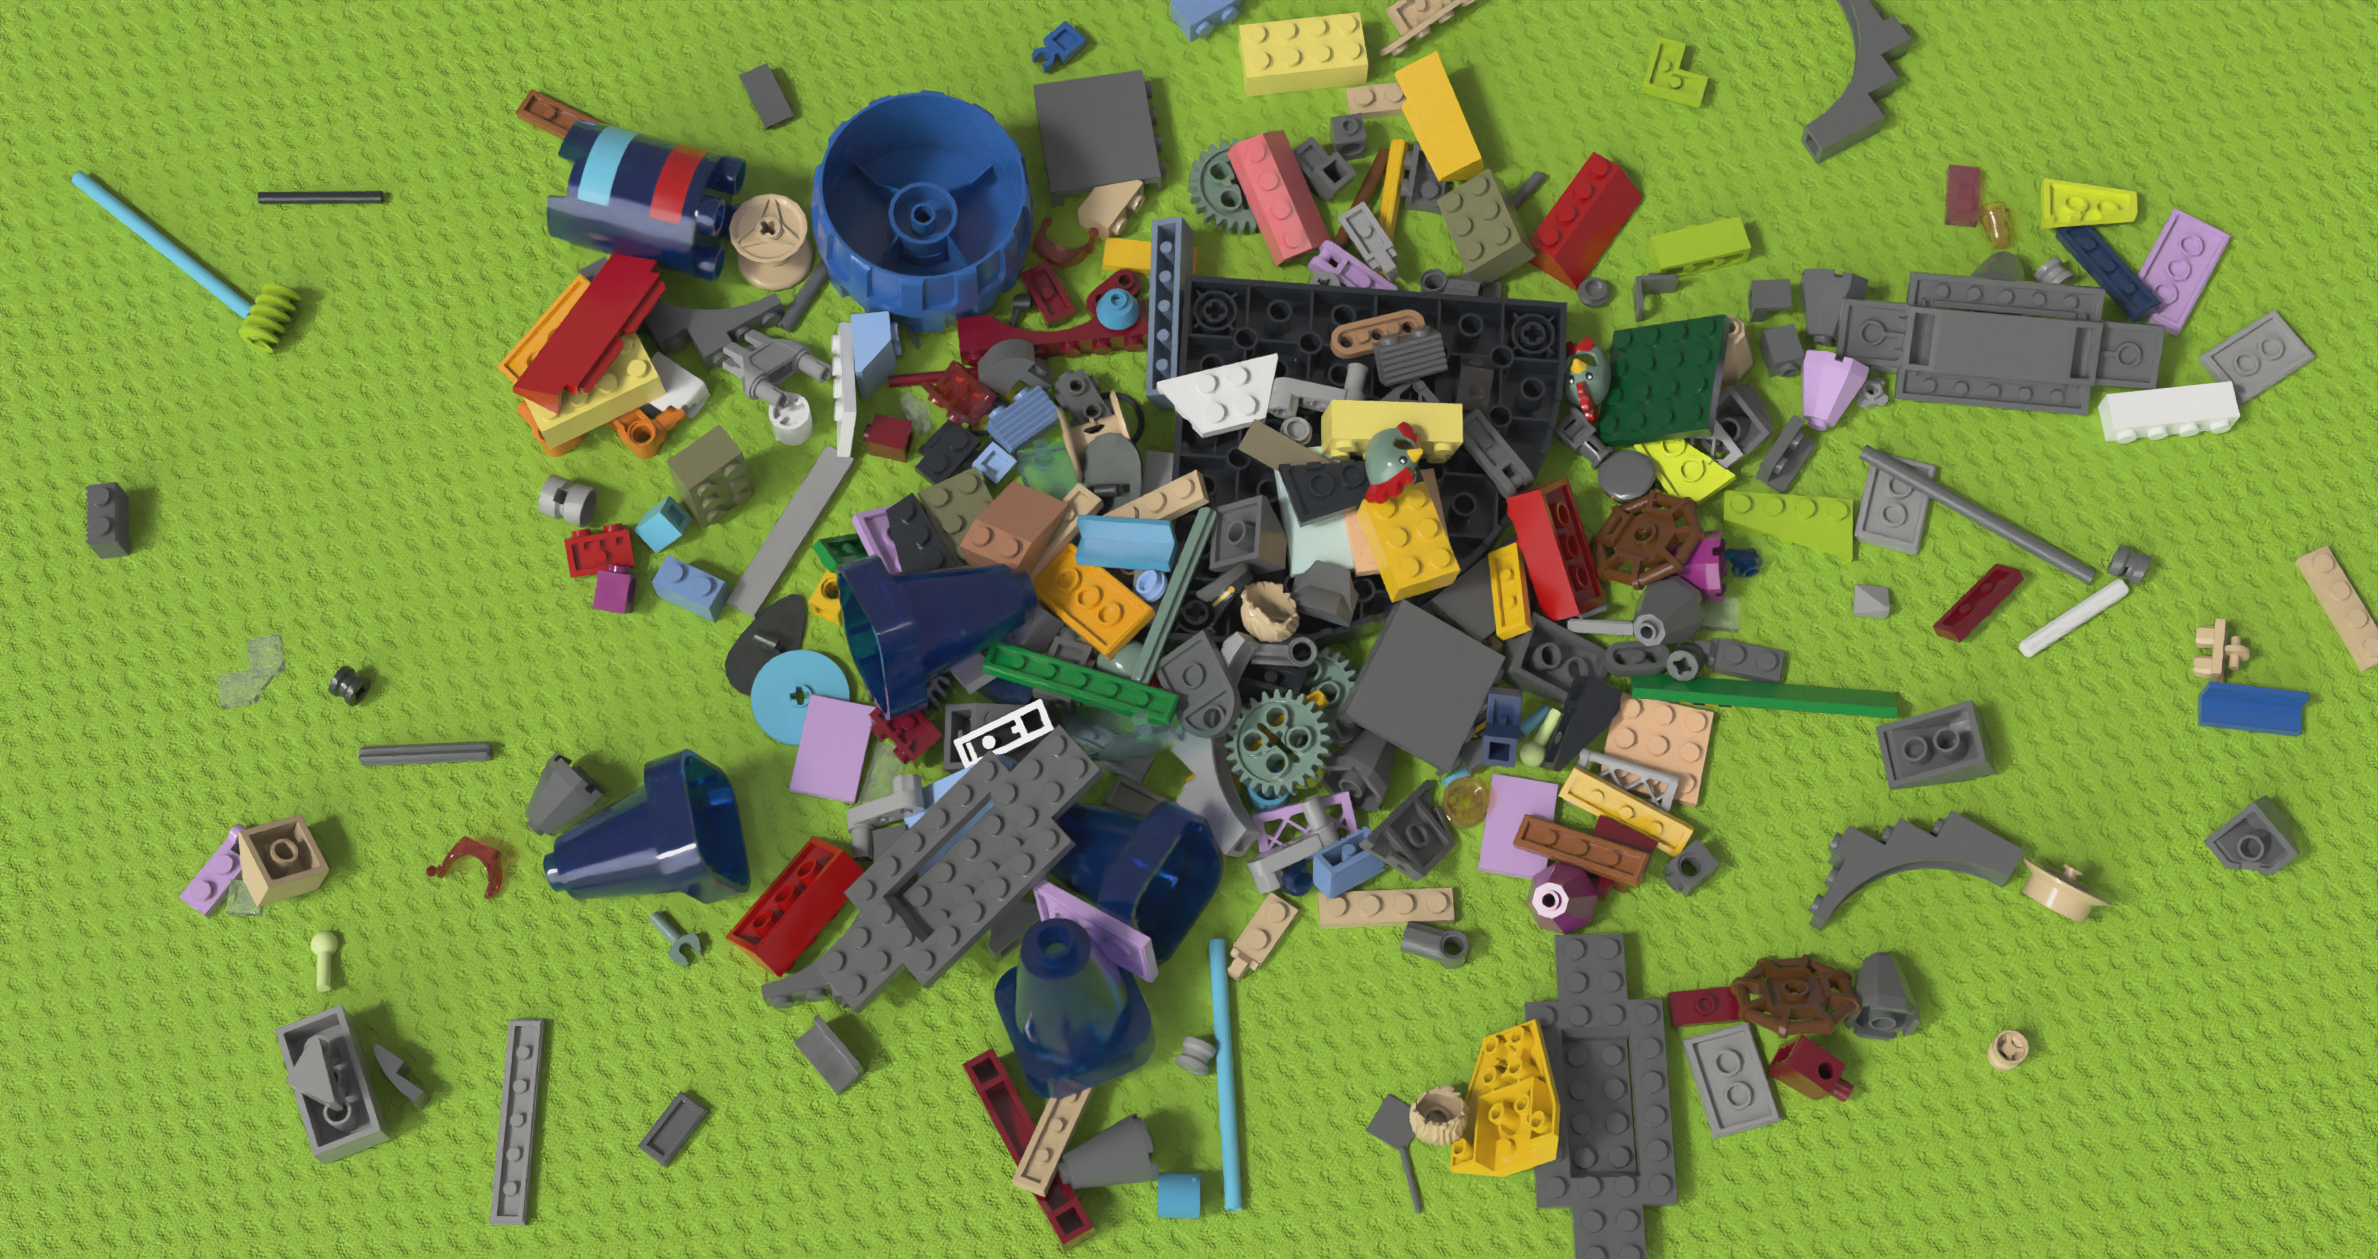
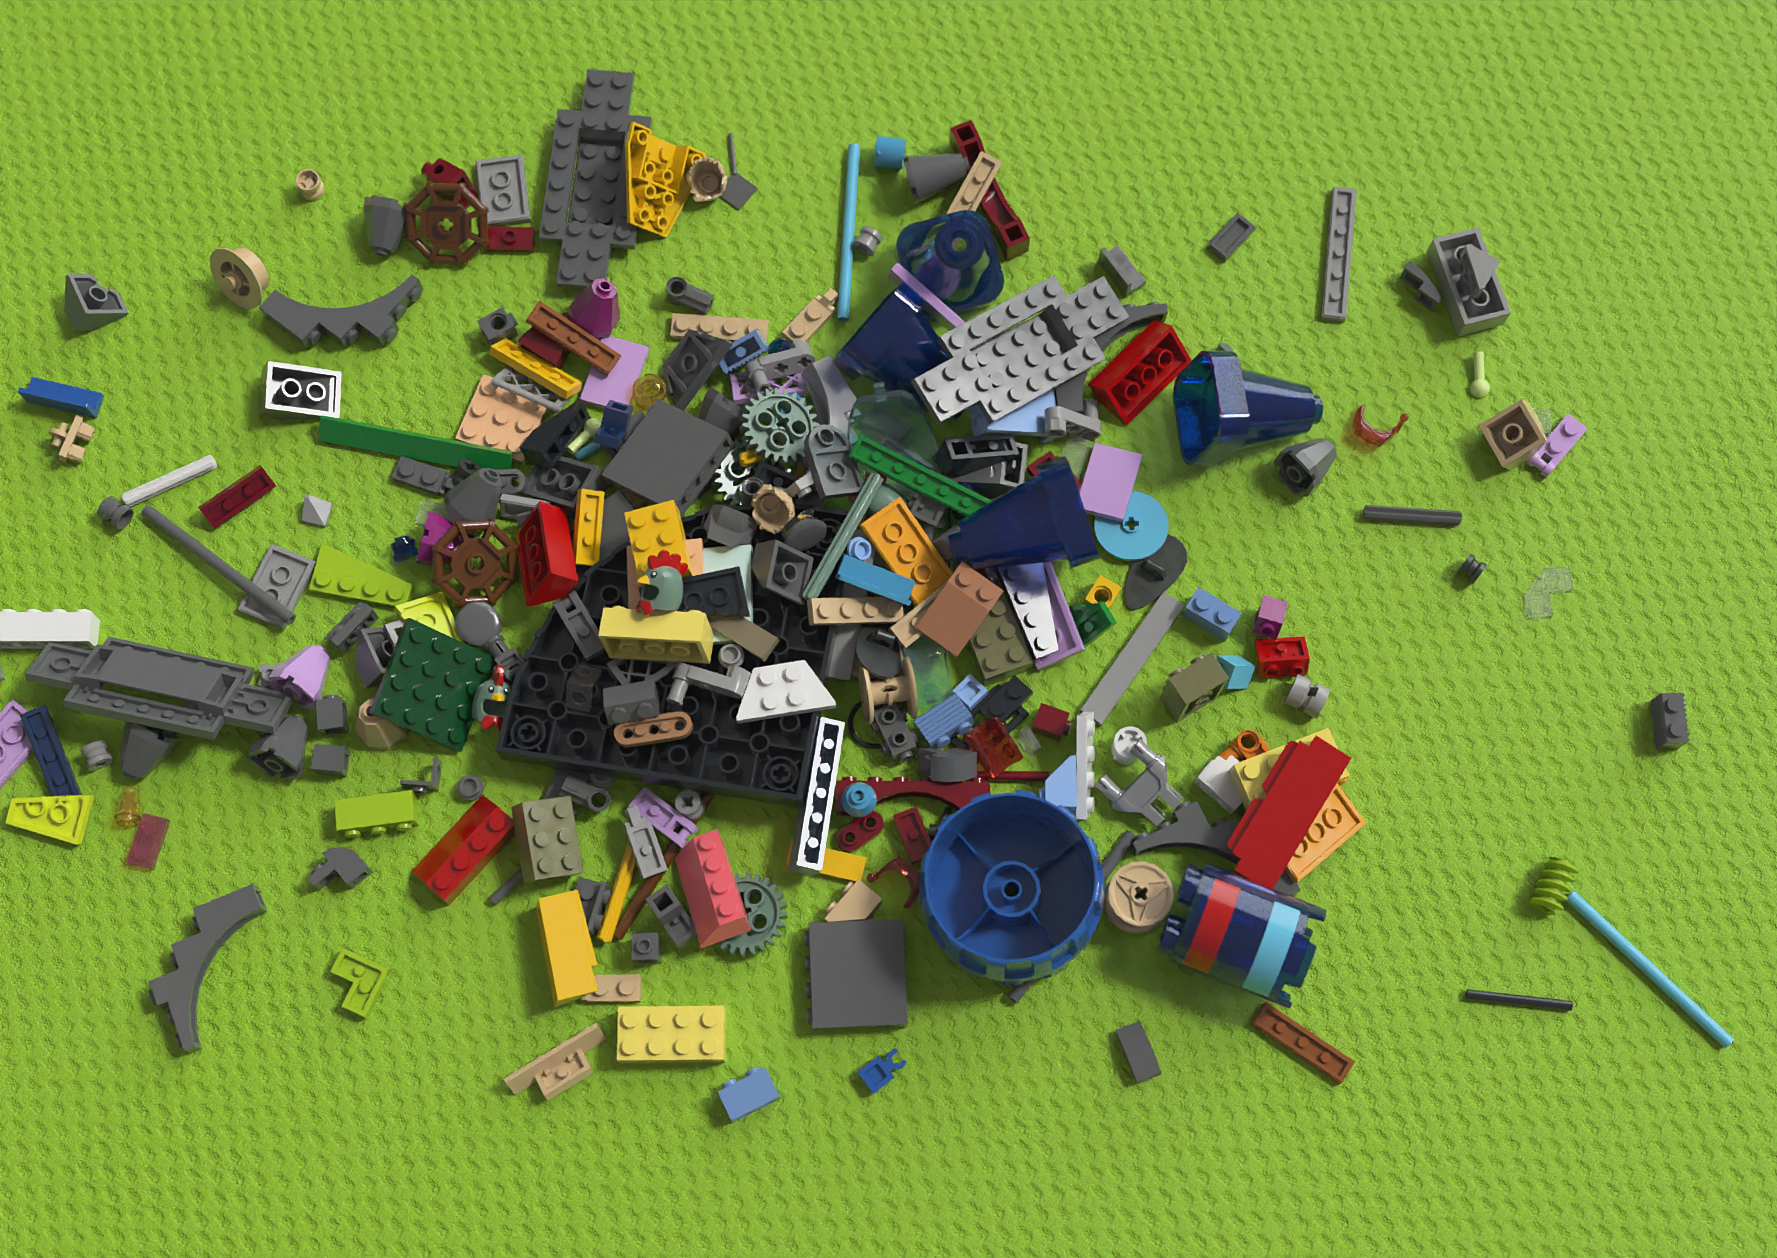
camera: 175 degrees left, 5 degrees up
none -> dark grey brick [308,847,373,890]

